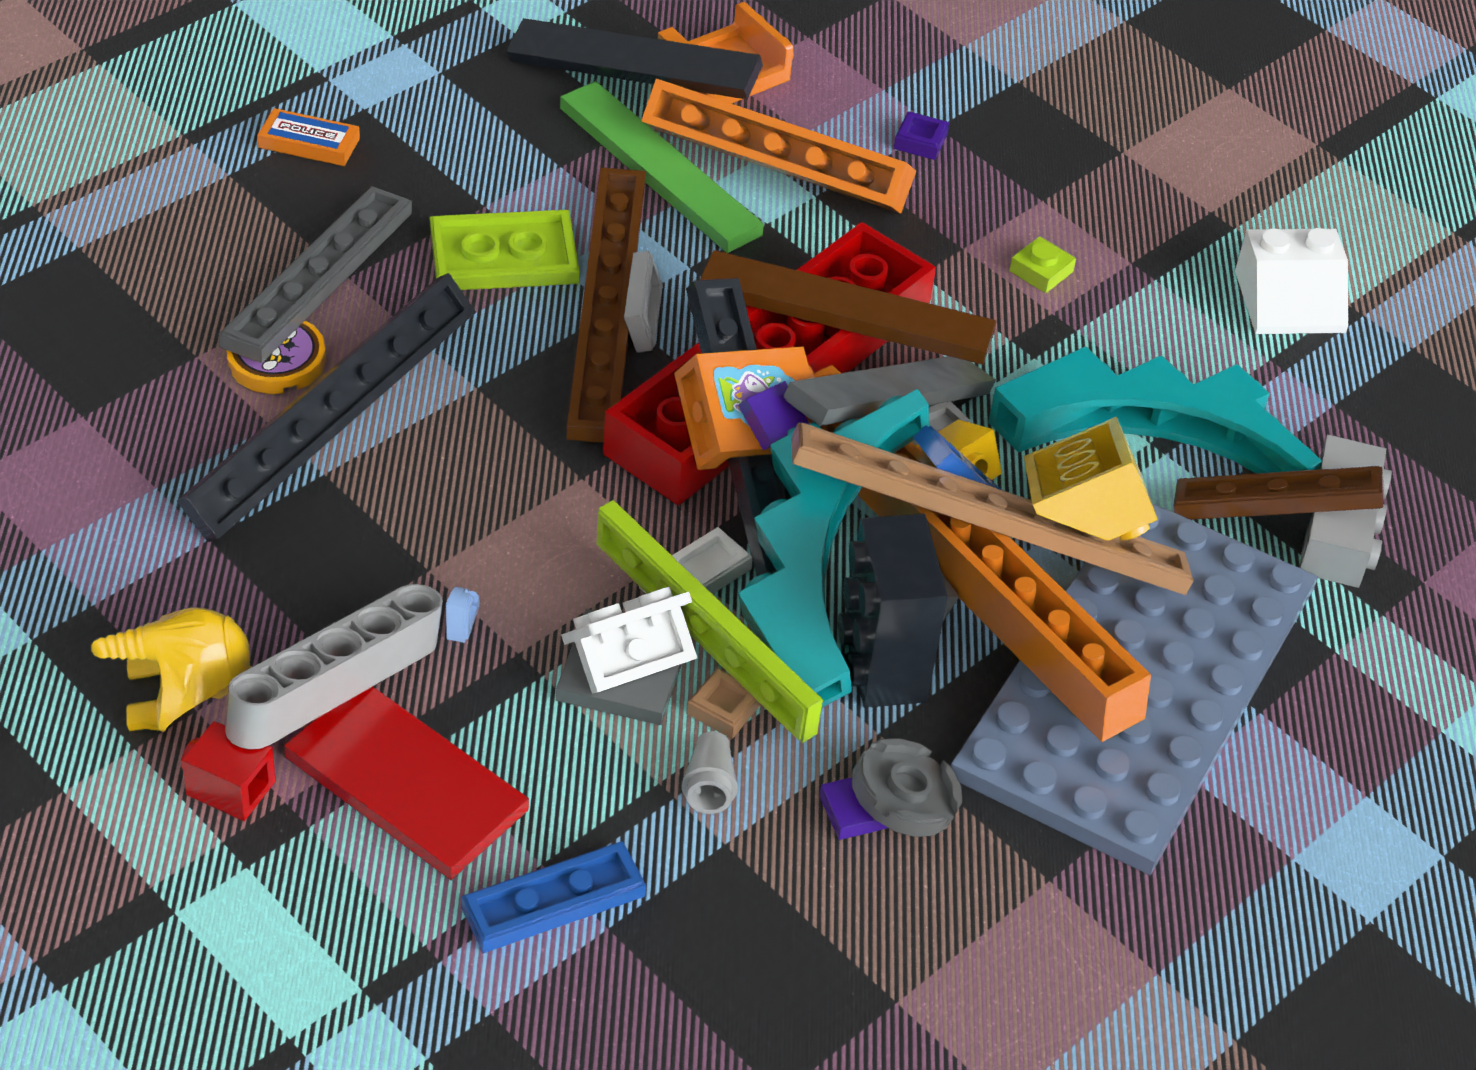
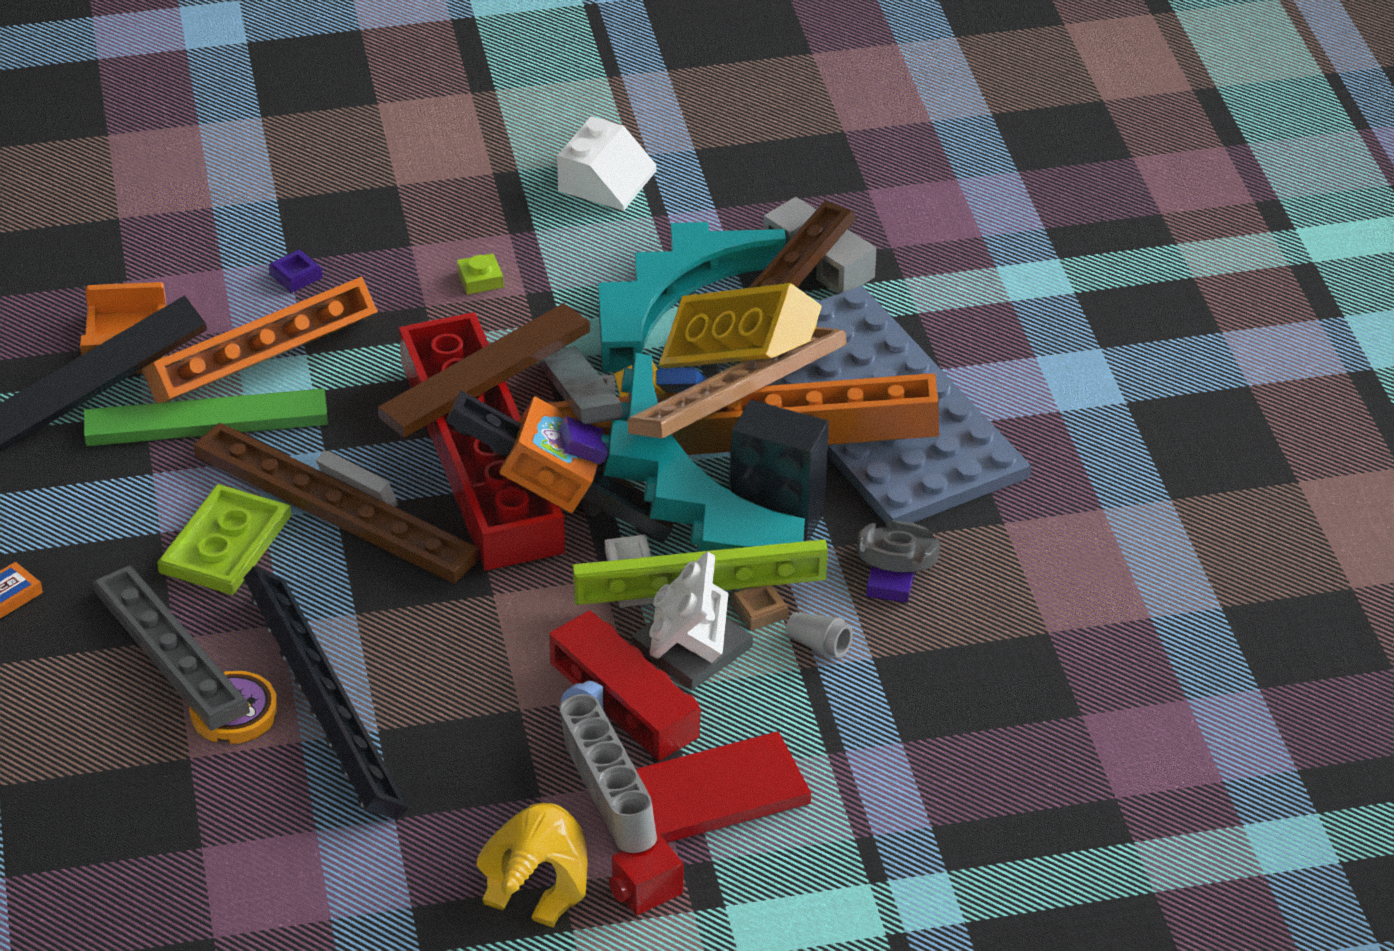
camera: 55 degrees left, 5 degrees down
blue tile [461,841,646,953] -> none
none -> red brick [549,610,701,762]

